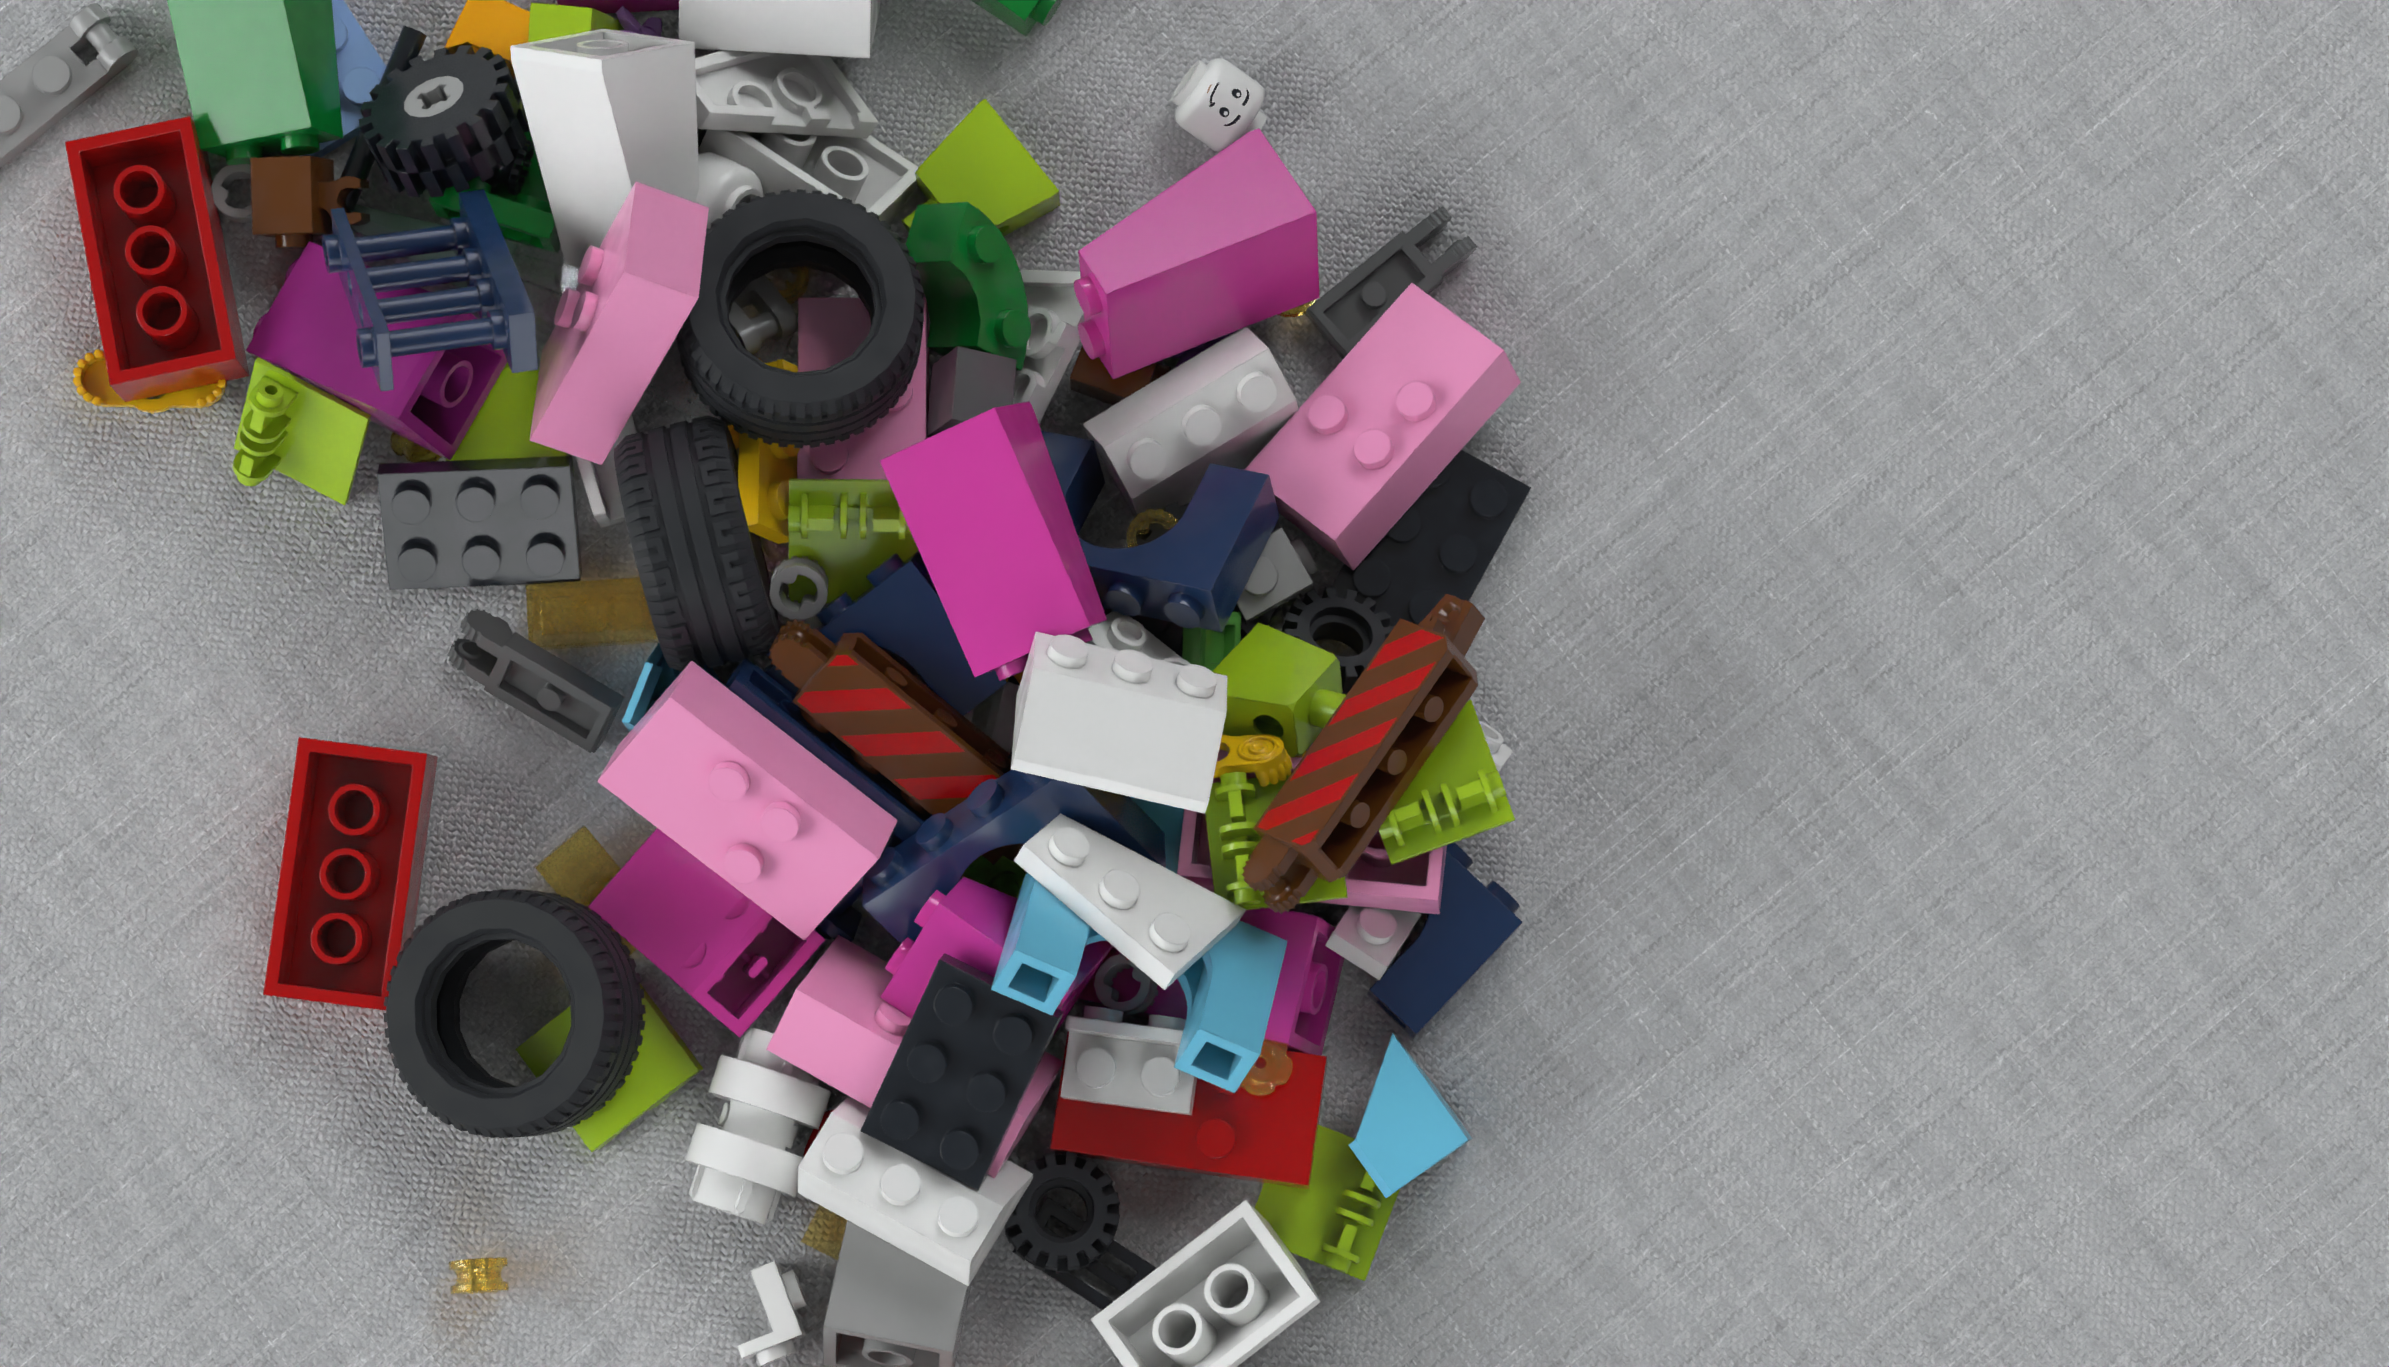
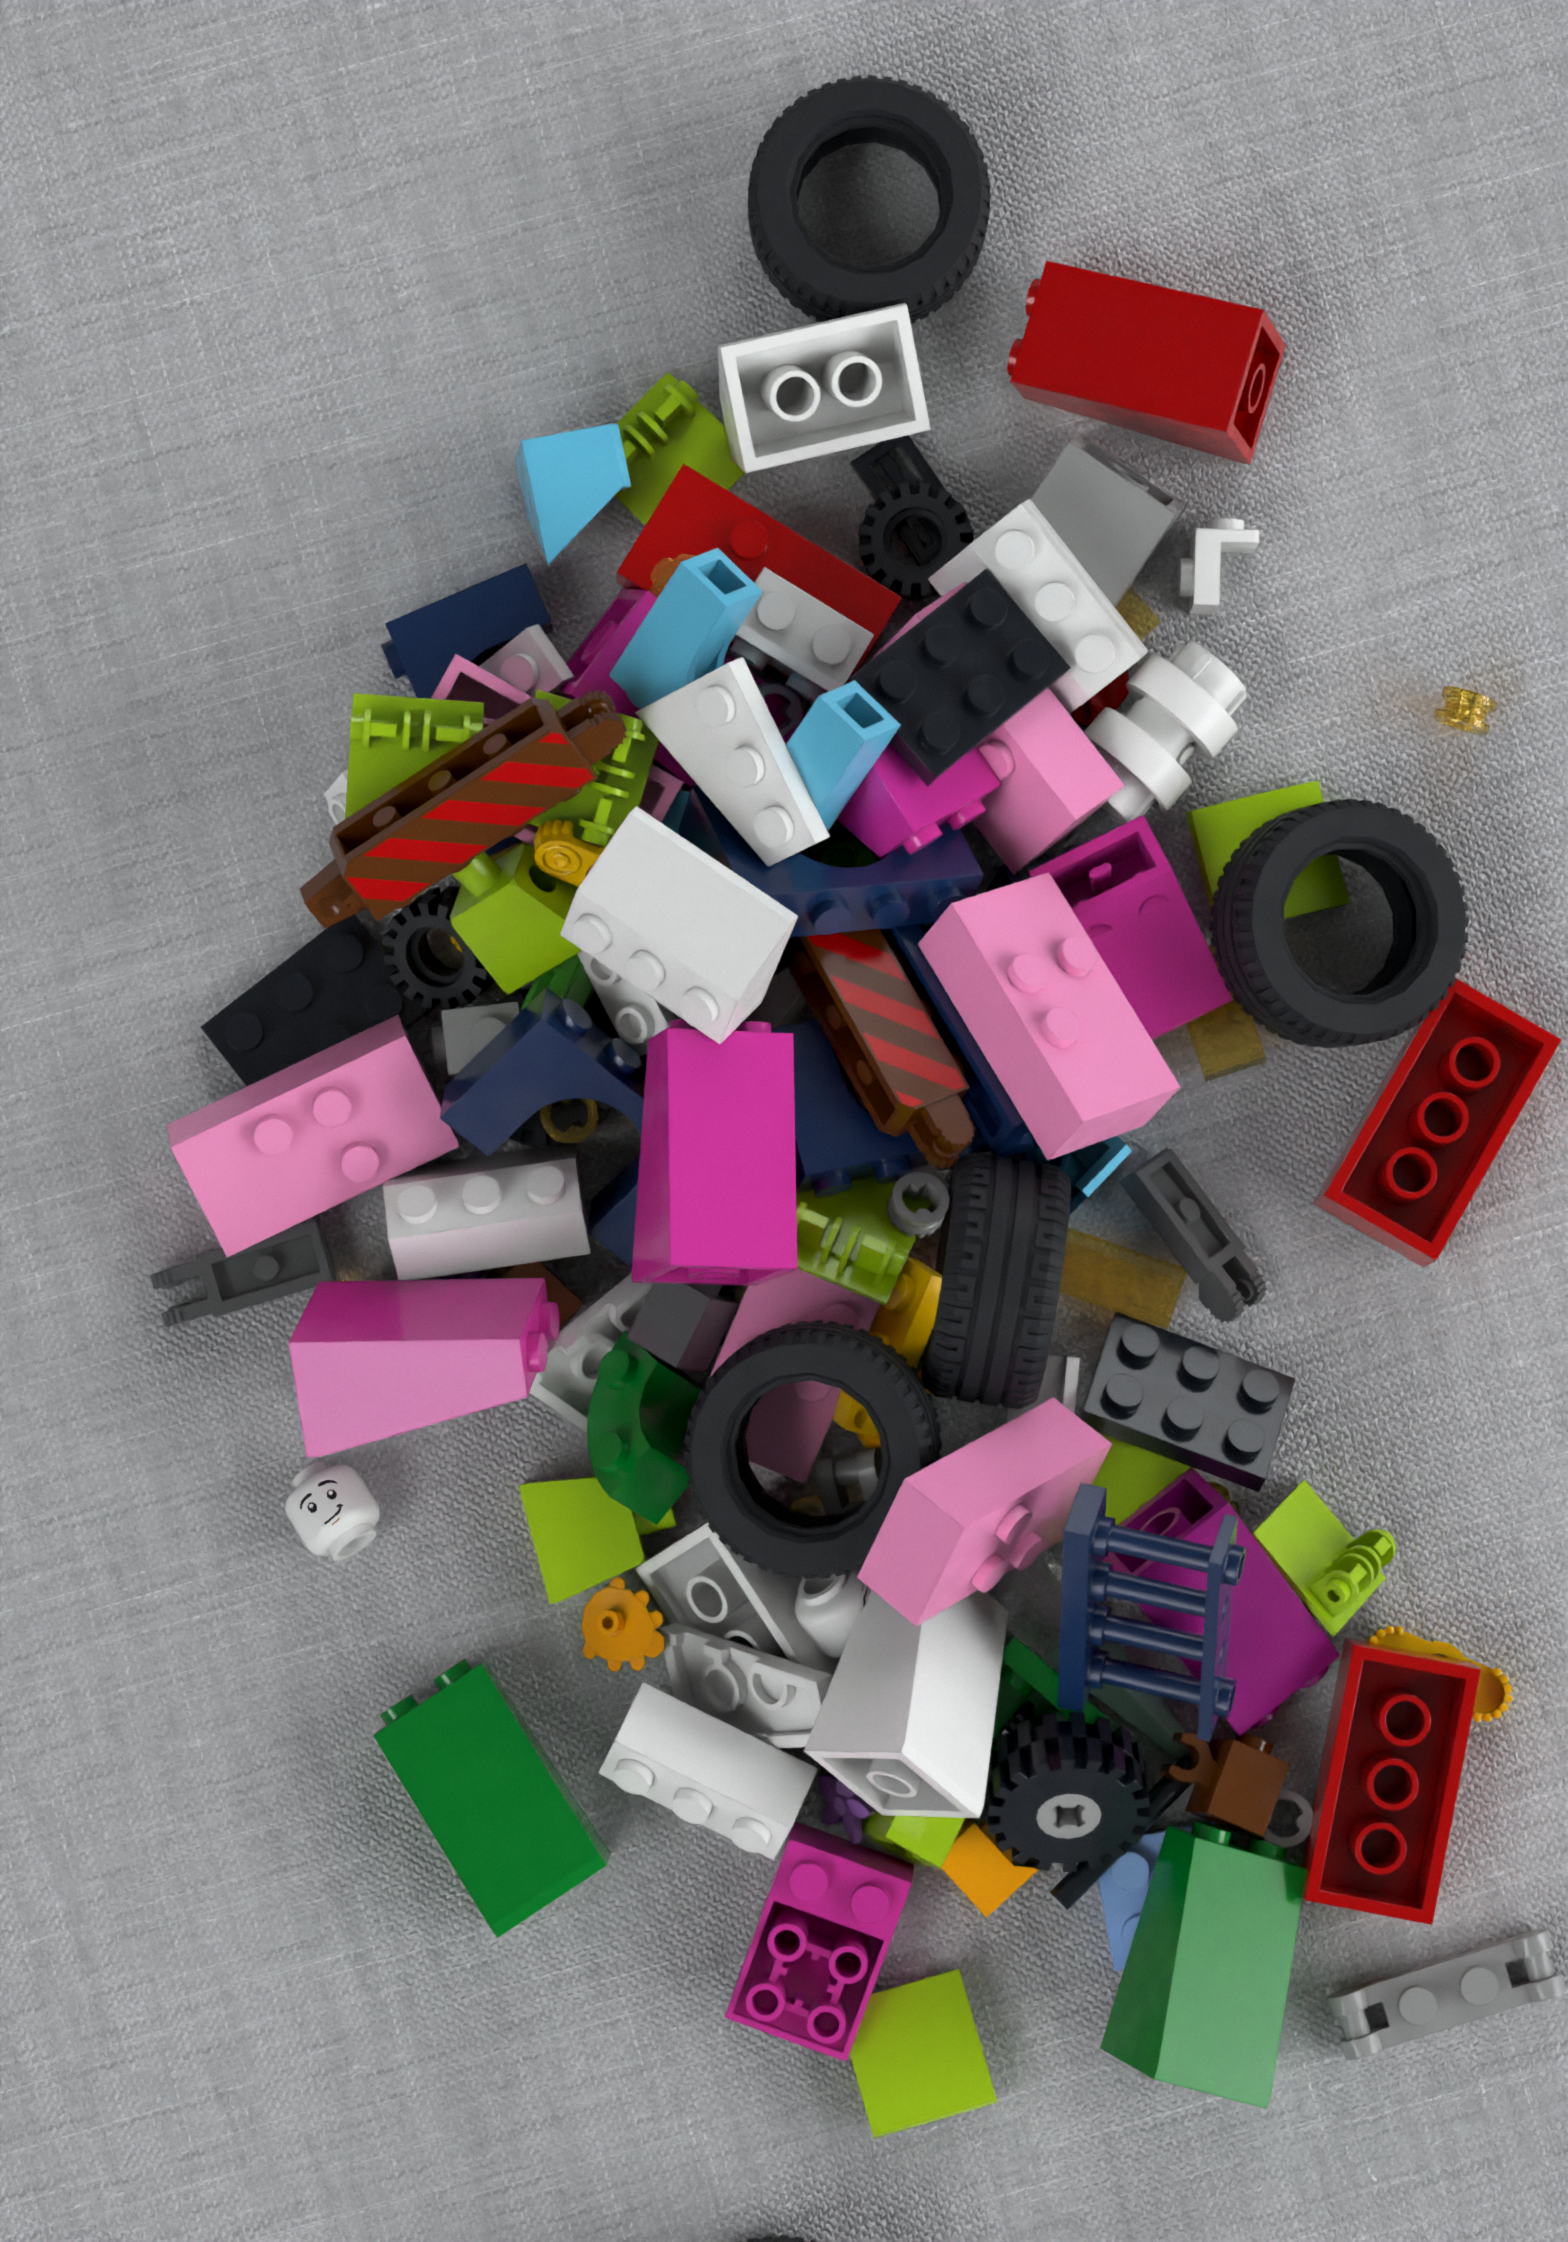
camera: 155 degrees left, 5 degrees up
none -> light orange piece [581,1577,665,1672]

